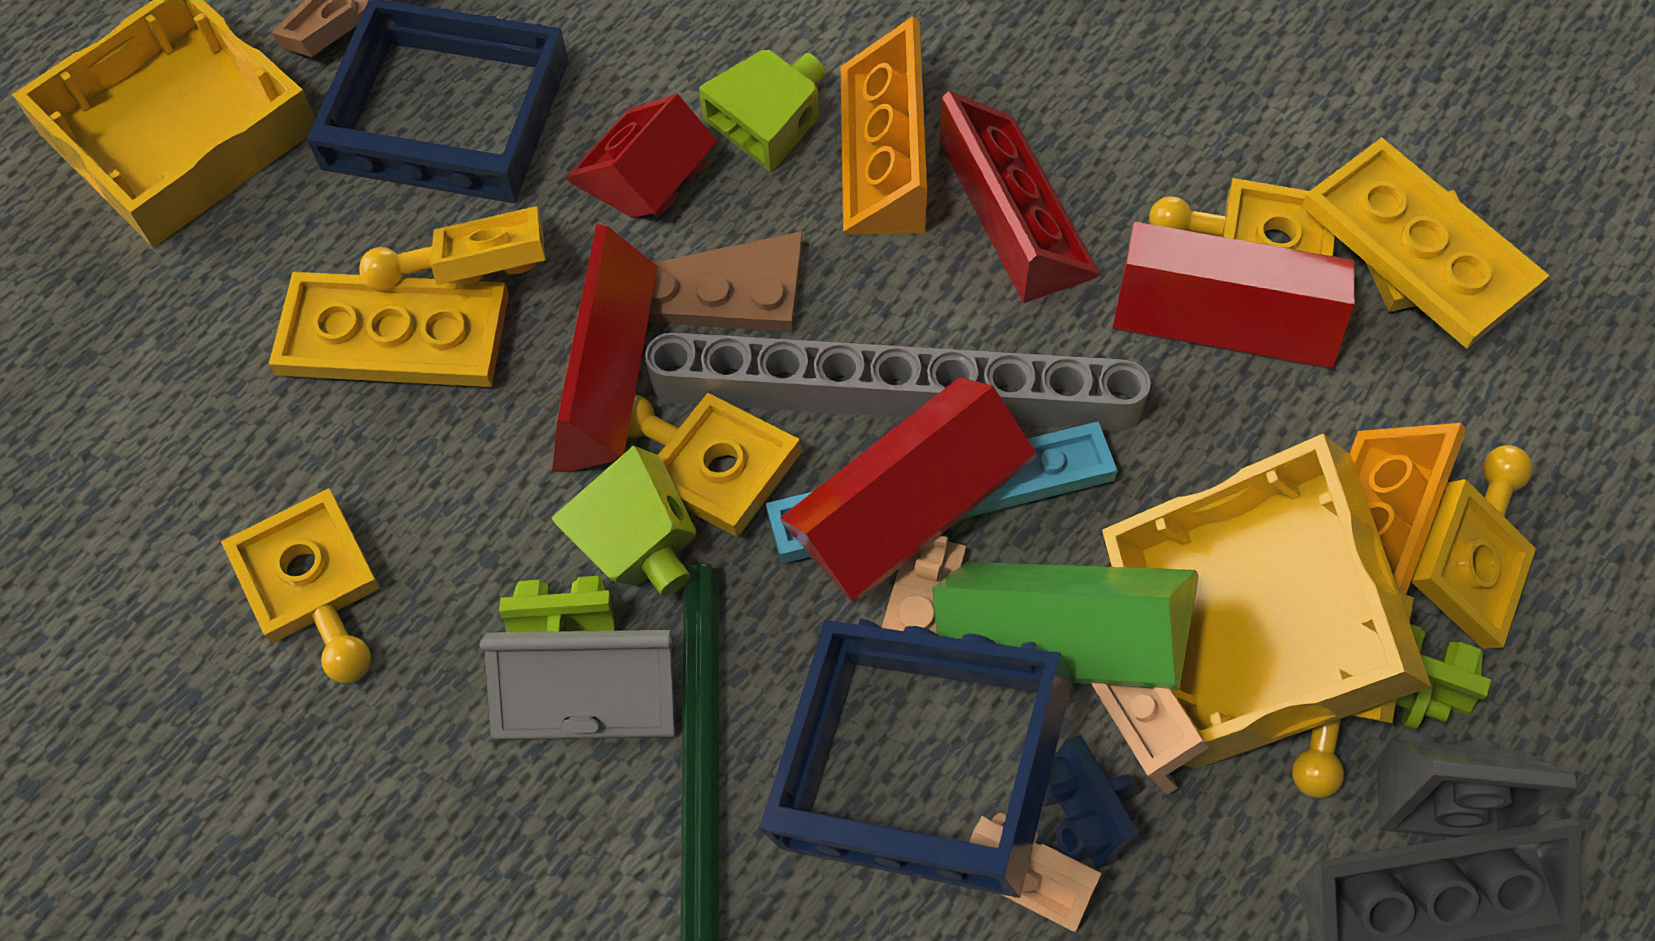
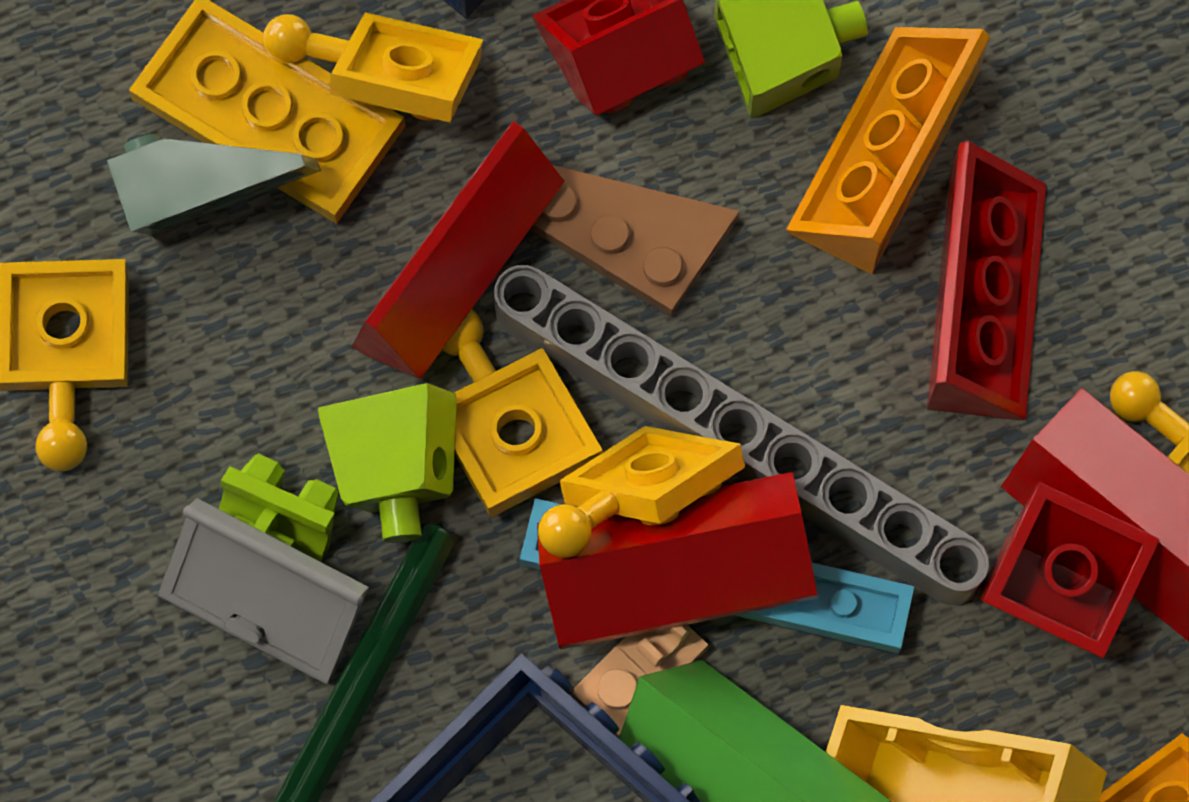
camera: 25 degrees right, 10 degrees up
none -> sand green slope [107,133,321,235]
none -> yellow plate [538,426,745,558]
none -> red slope [978,482,1160,659]

